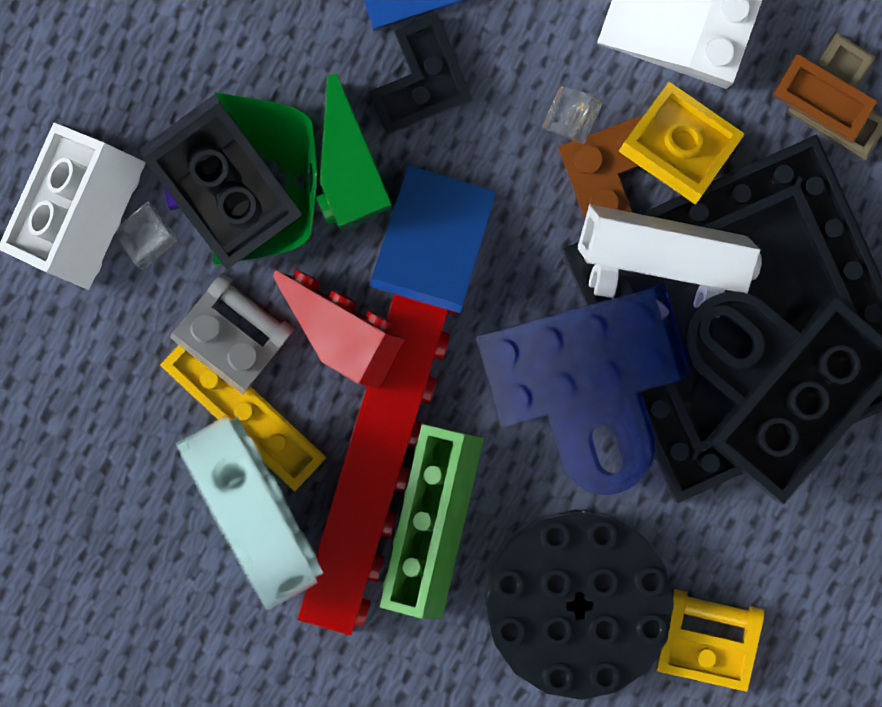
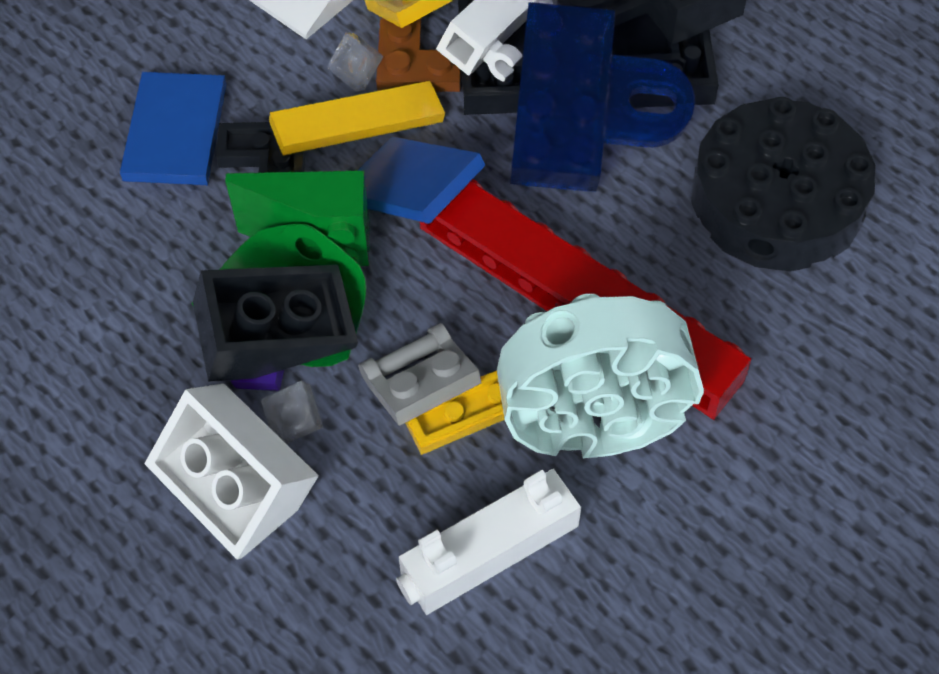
camera: 70 degrees left, 30 degrees down
slope [273,269,405,389] -> none
bright green brick [380,424,484,619] -> none
yellow plate [655,589,765,692] -> none
none -> yellow tile [269,81,445,155]
none -> white brick [396,468,581,615]

